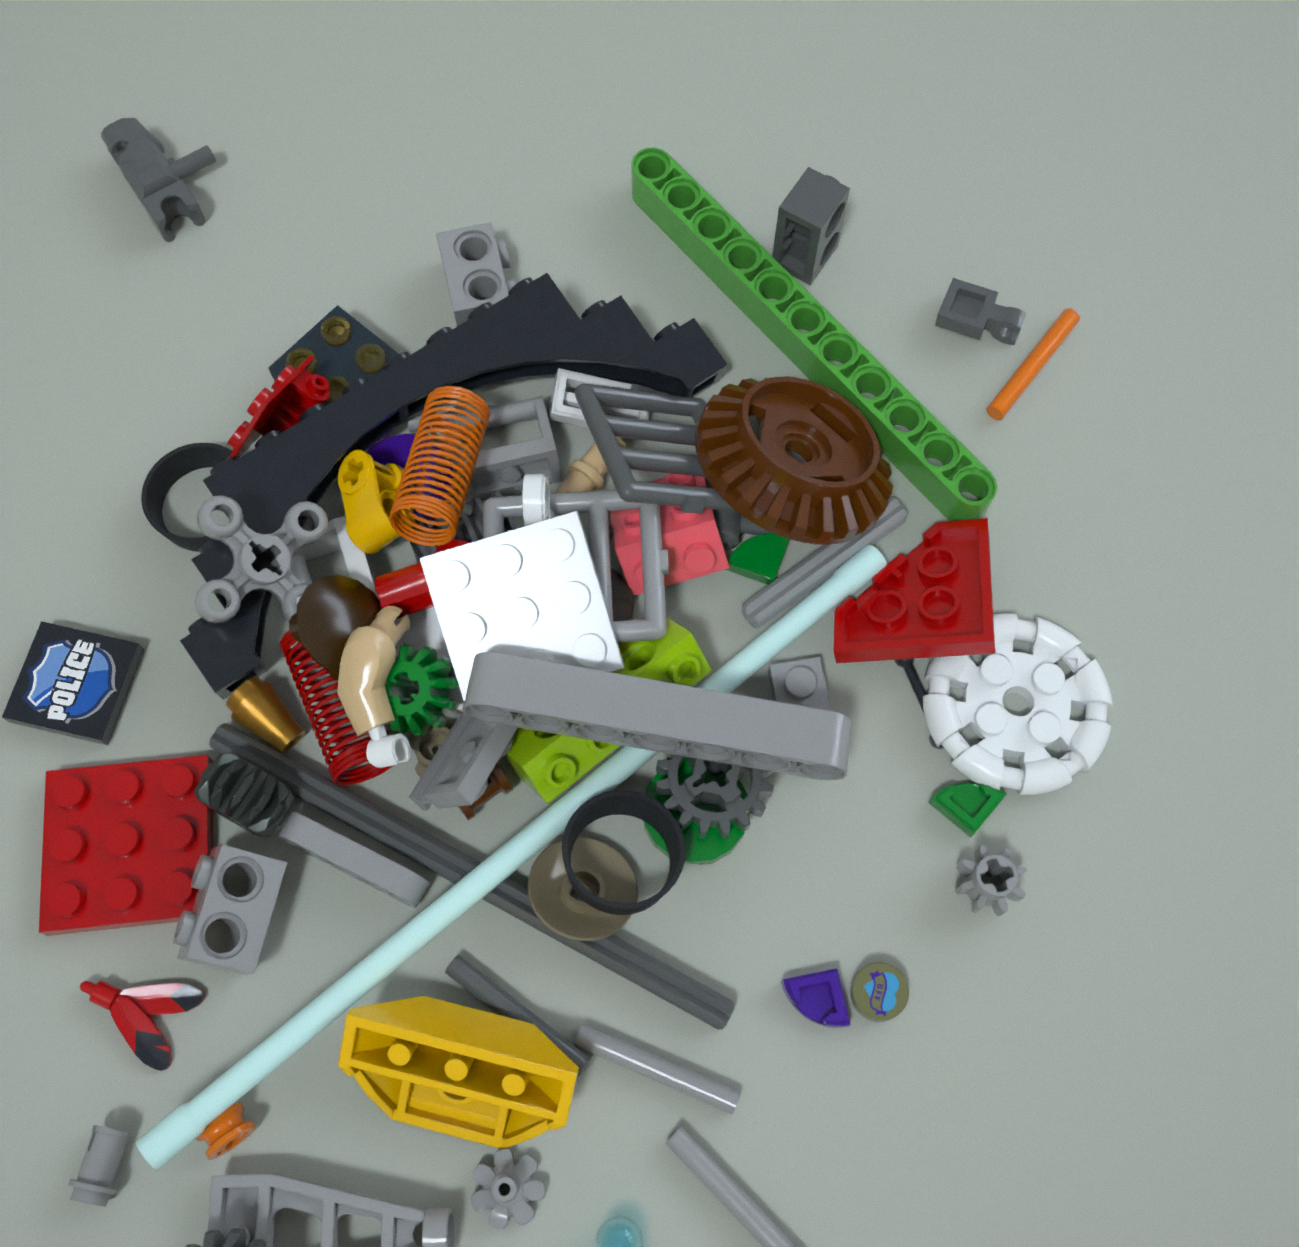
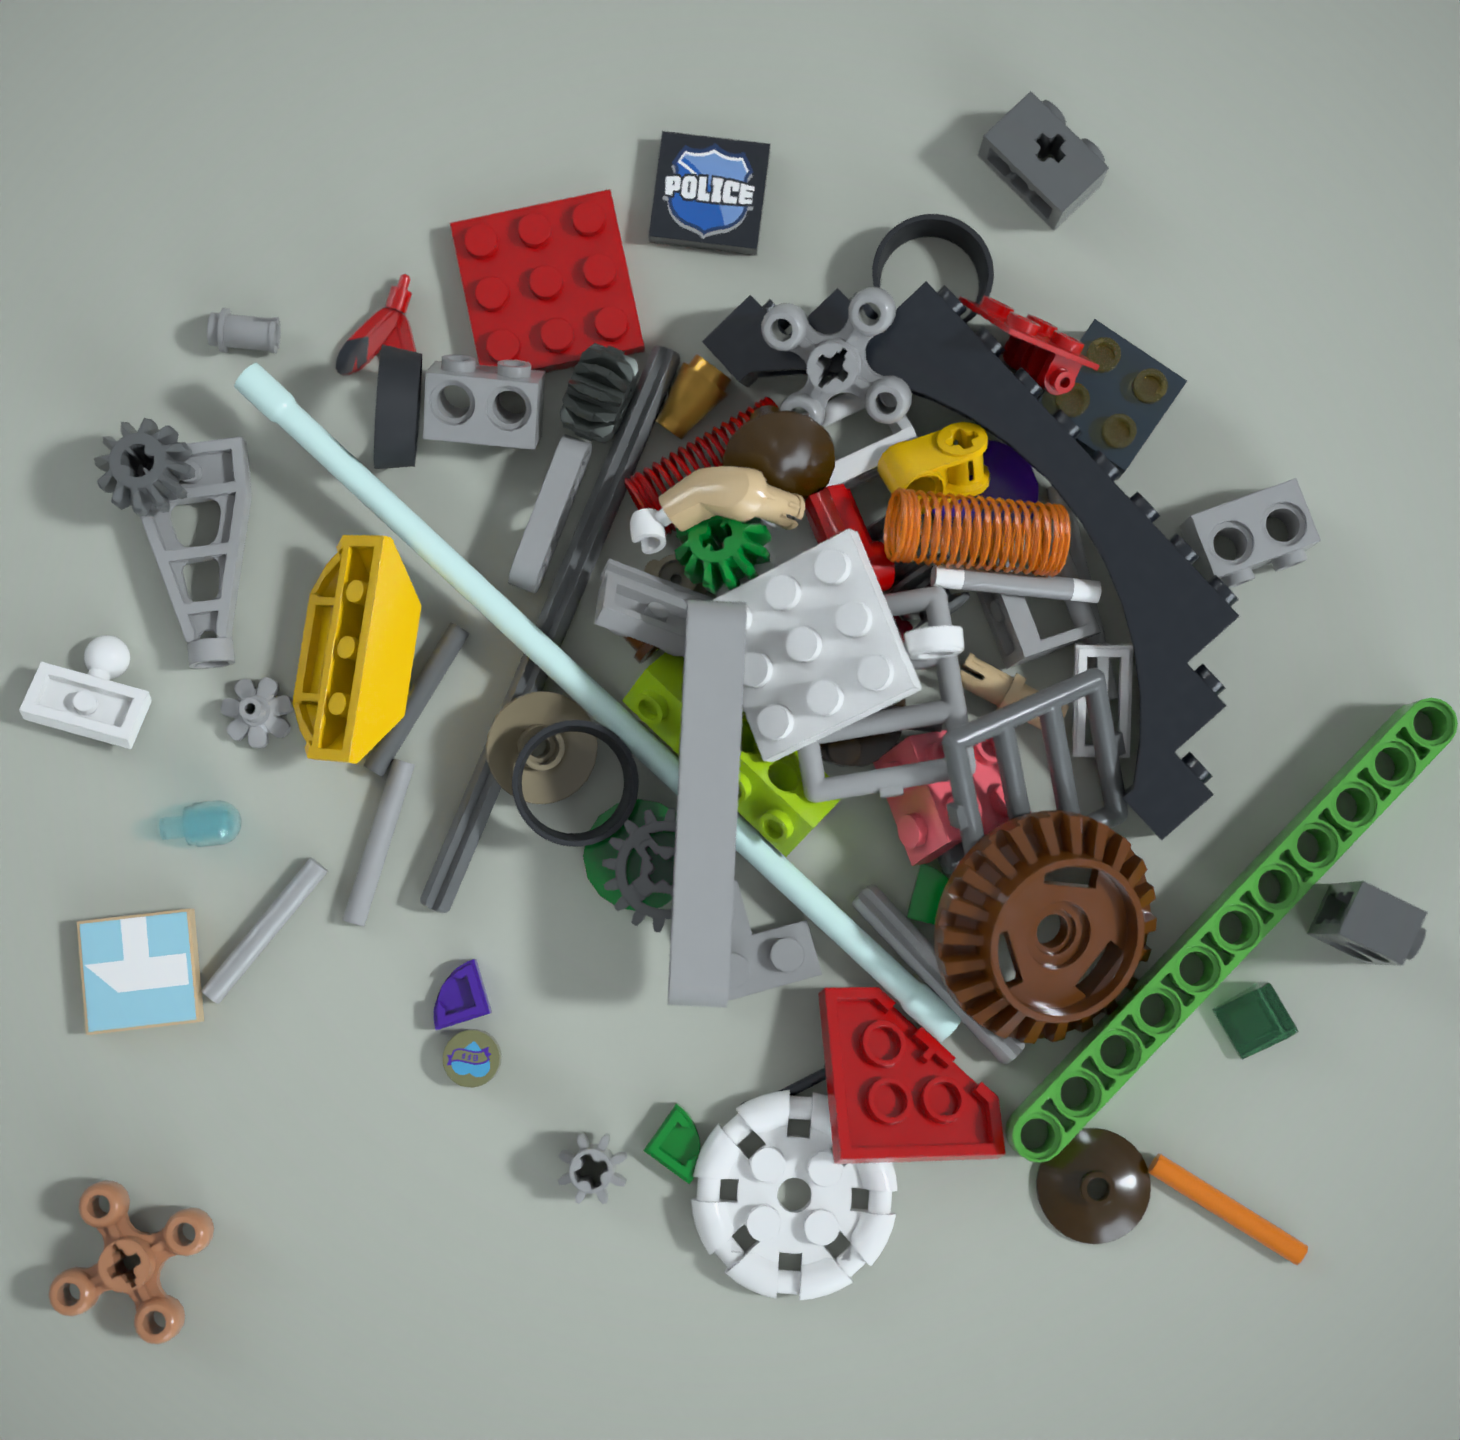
camera: 85 degrees right, 15 degrees up
dark grey piece [101,118,217,242] -> none
orange bush [196,1102,256,1160] -> none
dark grey plate [935,278,1026,345] -> none
none -> black tyre [374,344,422,469]
none -> light grey bar [930,564,1101,603]
none -> dark grey brick [977,91,1109,231]
none -> dark brown dish [1036,1128,1151,1244]
none -> clear green slope [1212,981,1299,1060]

